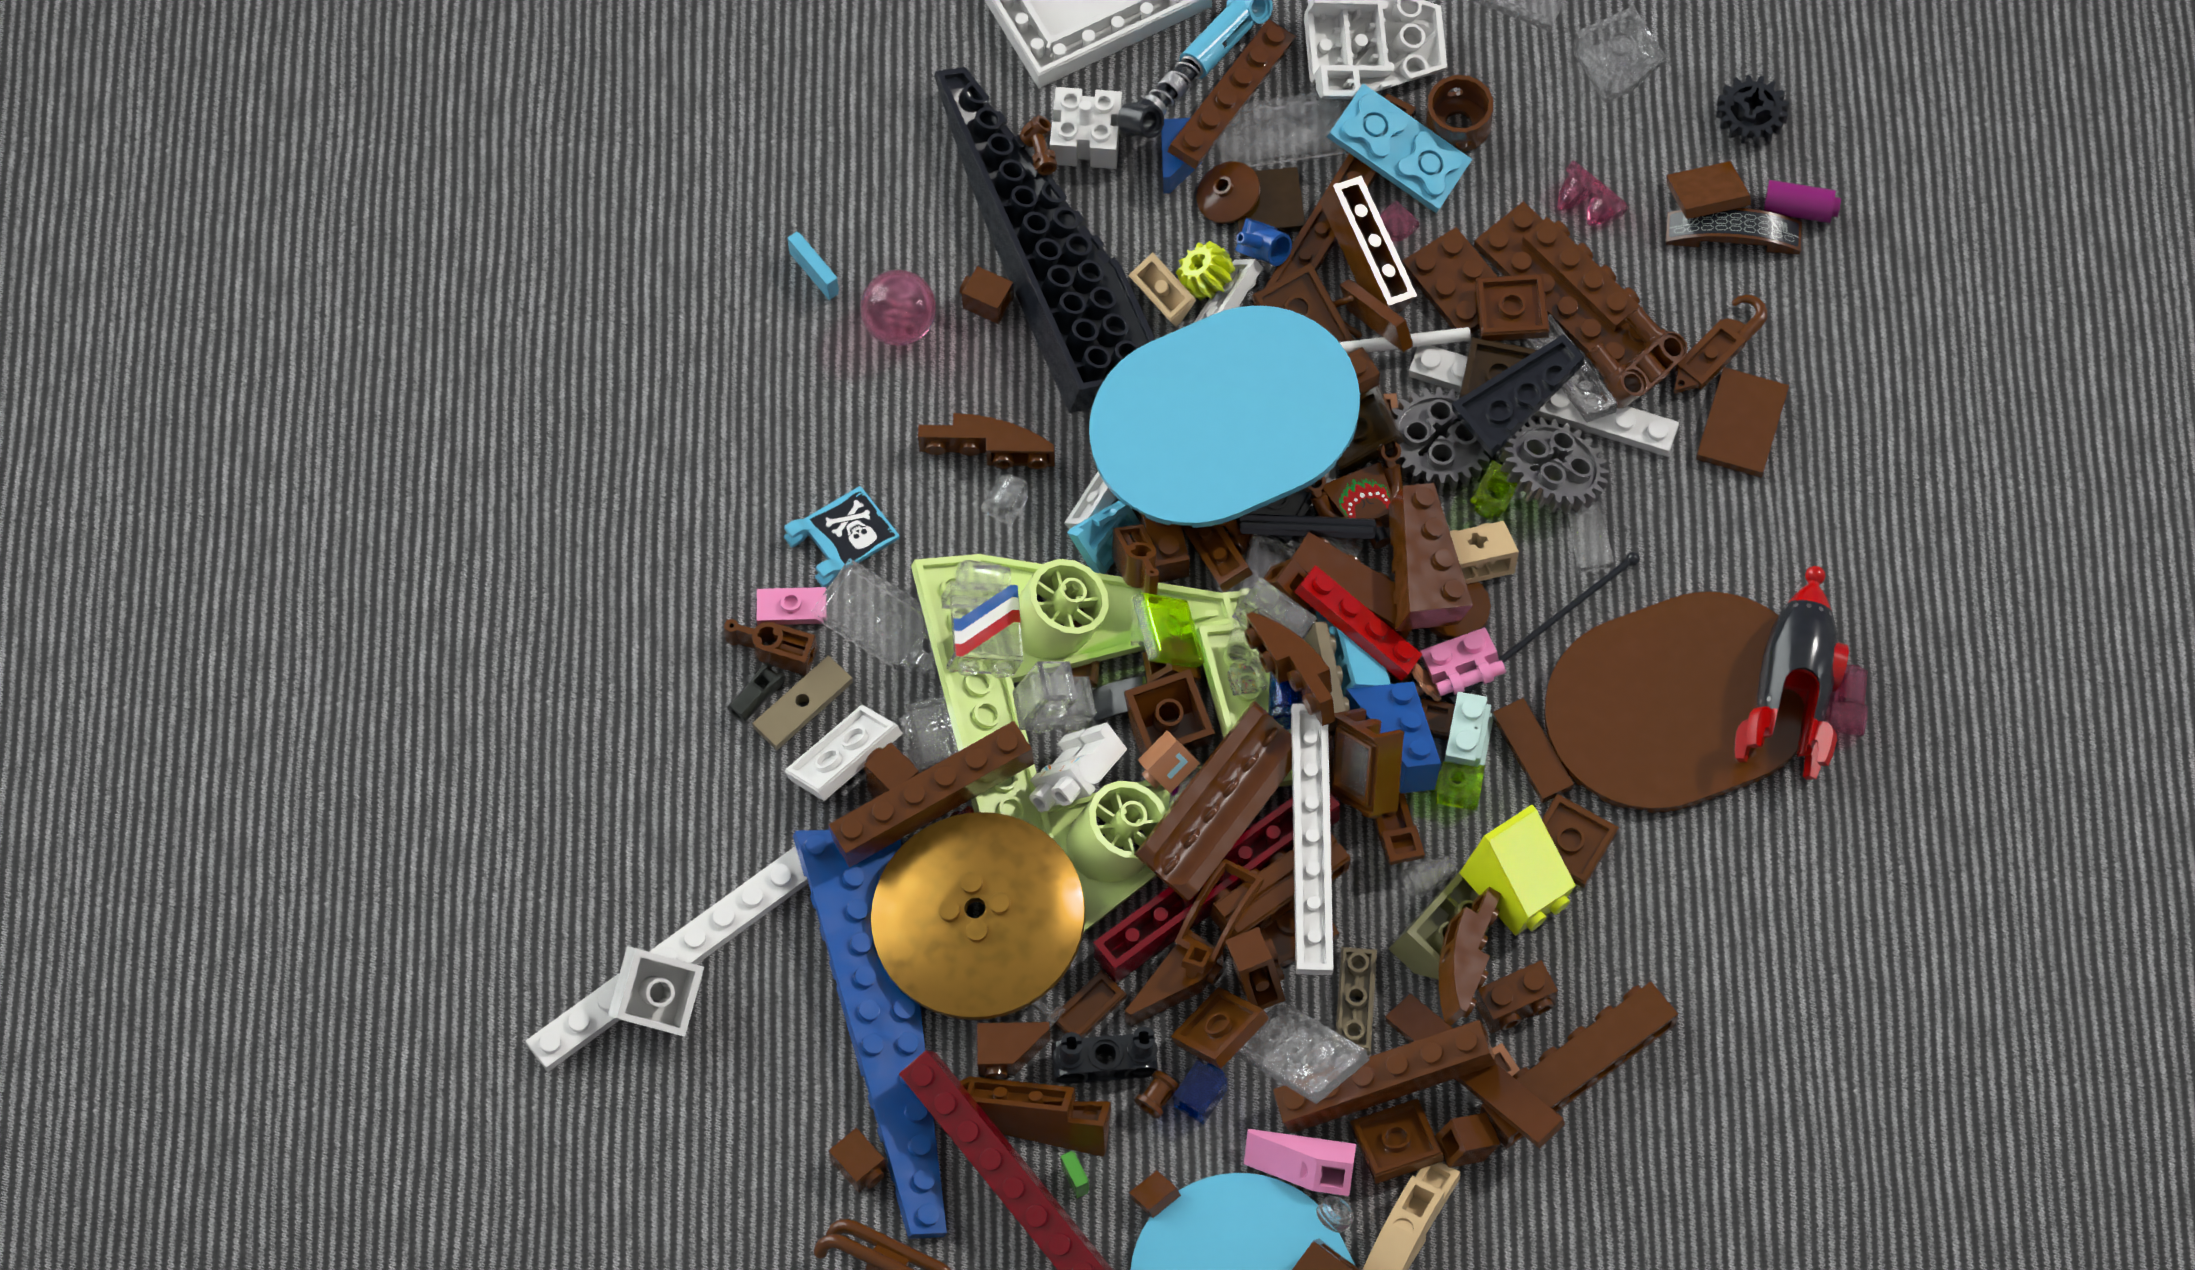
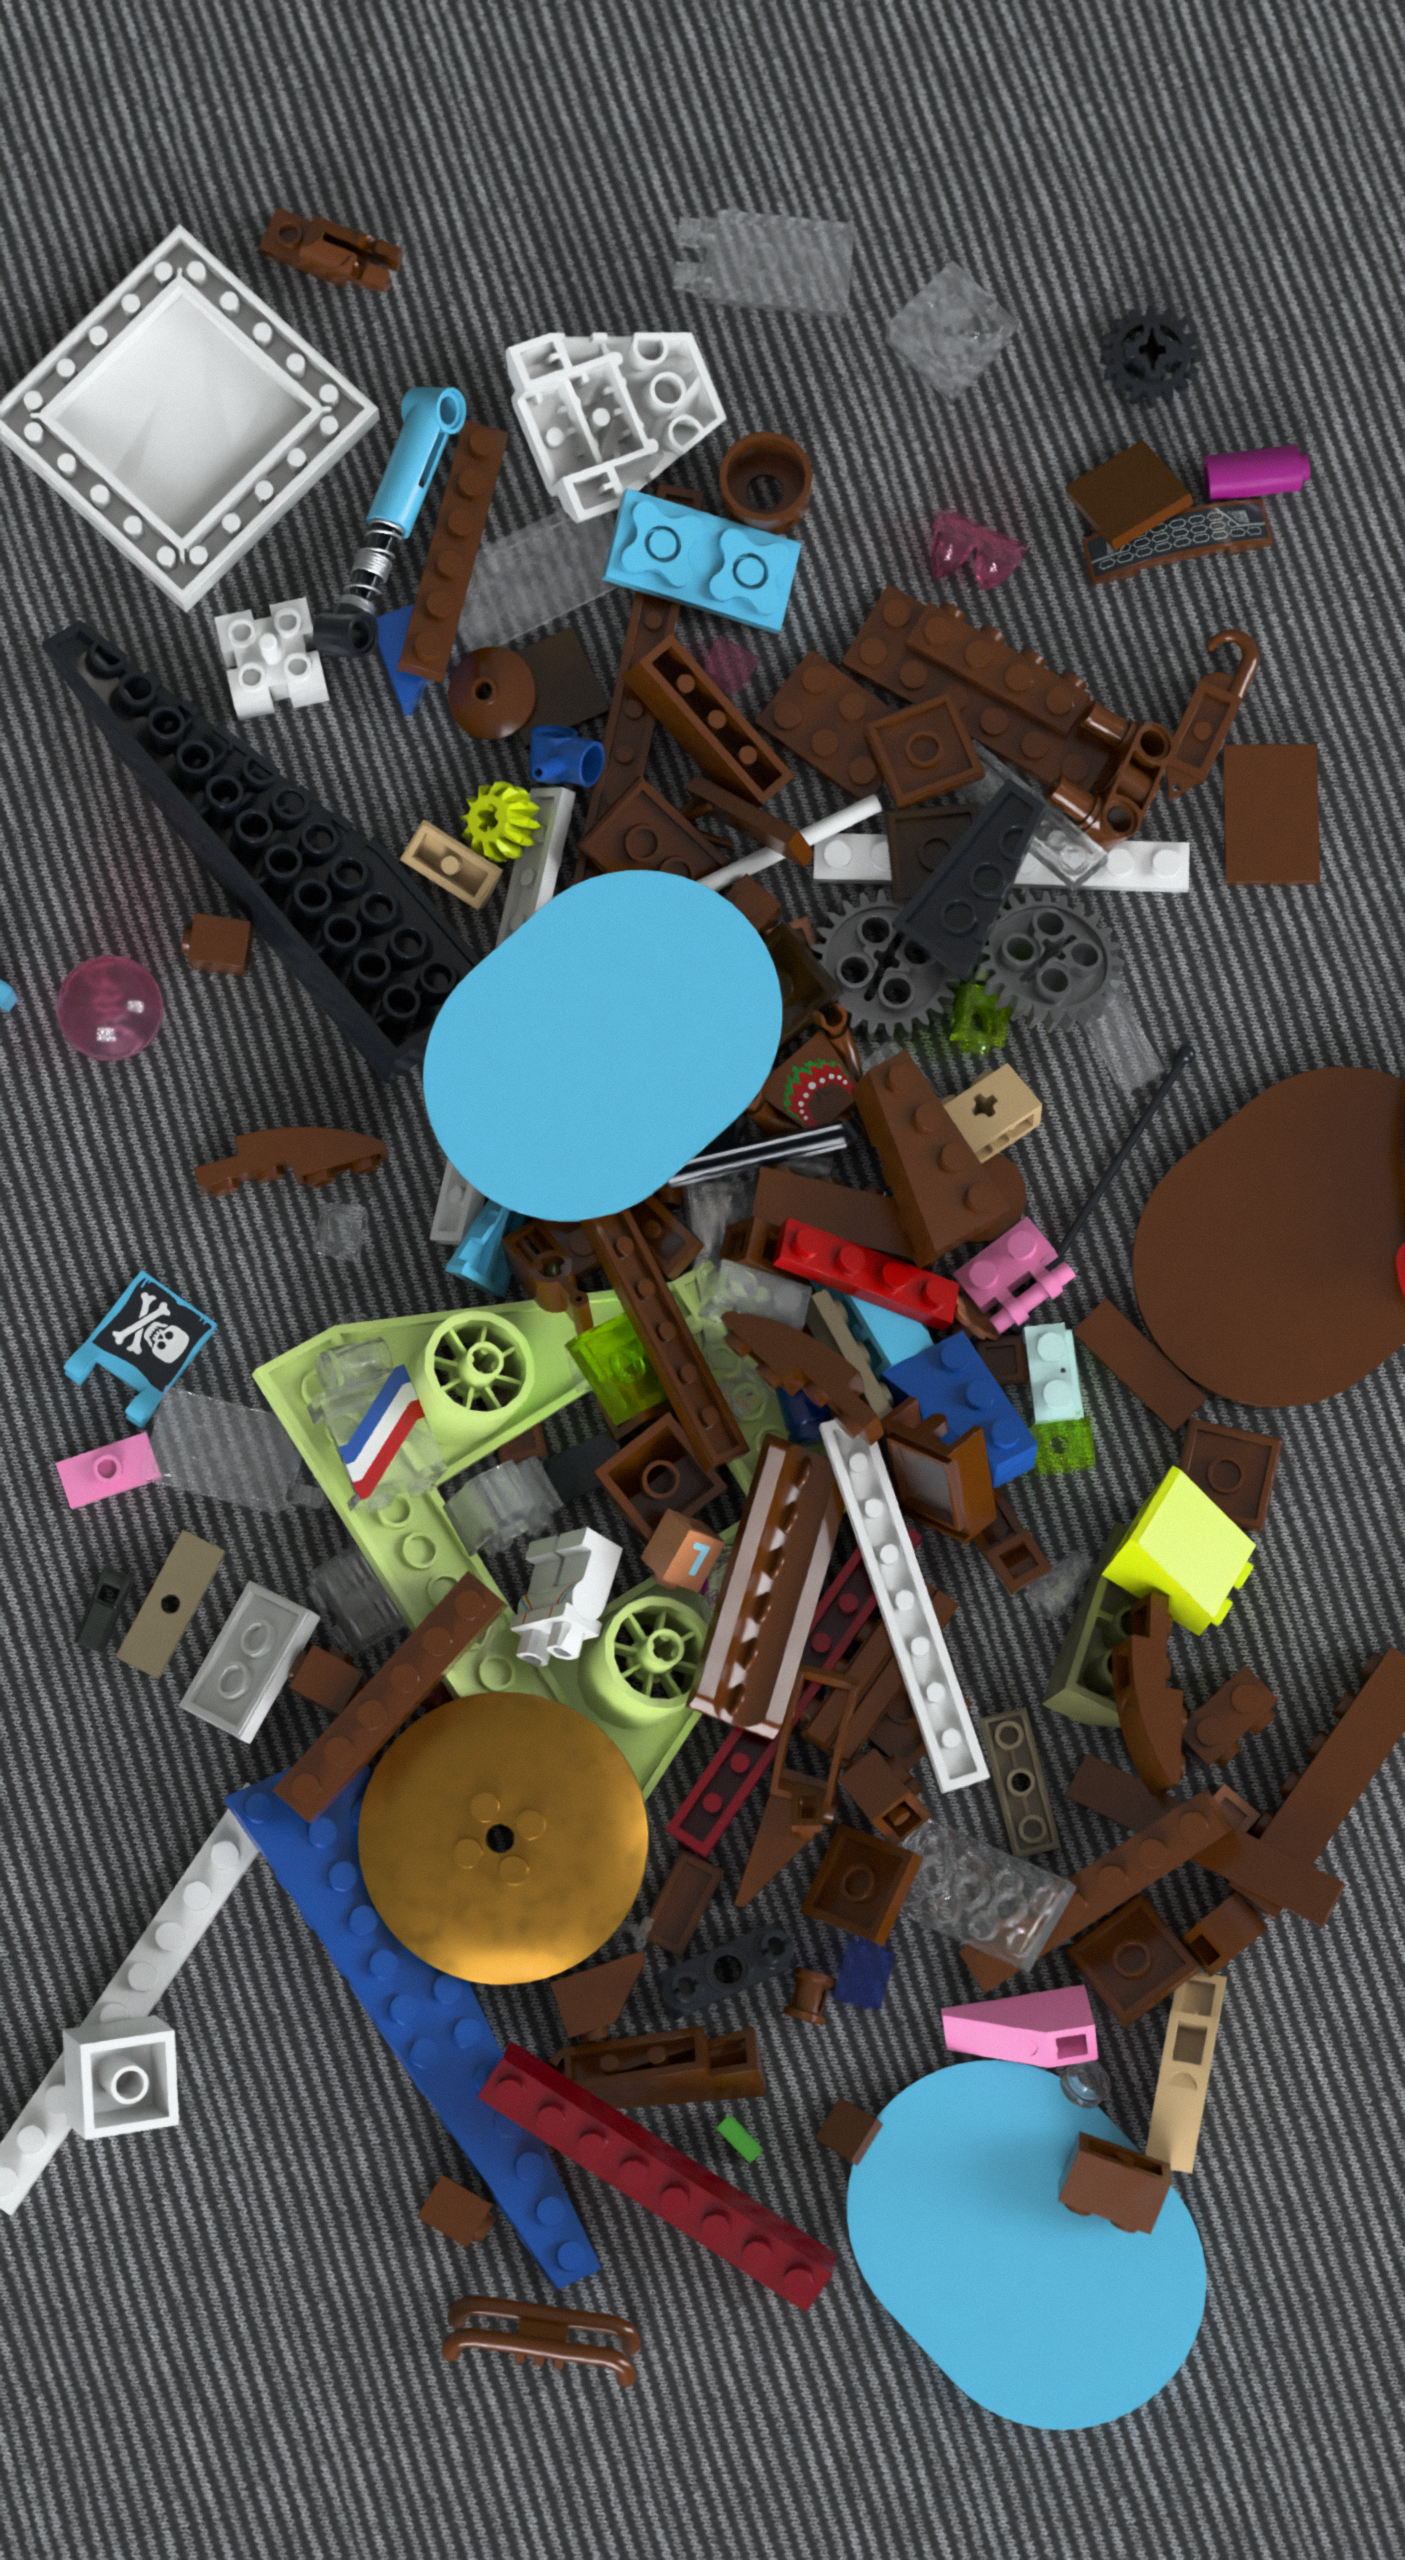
camera: 20 degrees left, 15 degrees up
reddish brown piece [724,619,818,676] -> none
reddish brown bar [1020,115,1057,175] -> none
none -> reddish brown tile [579,1208,751,1472]

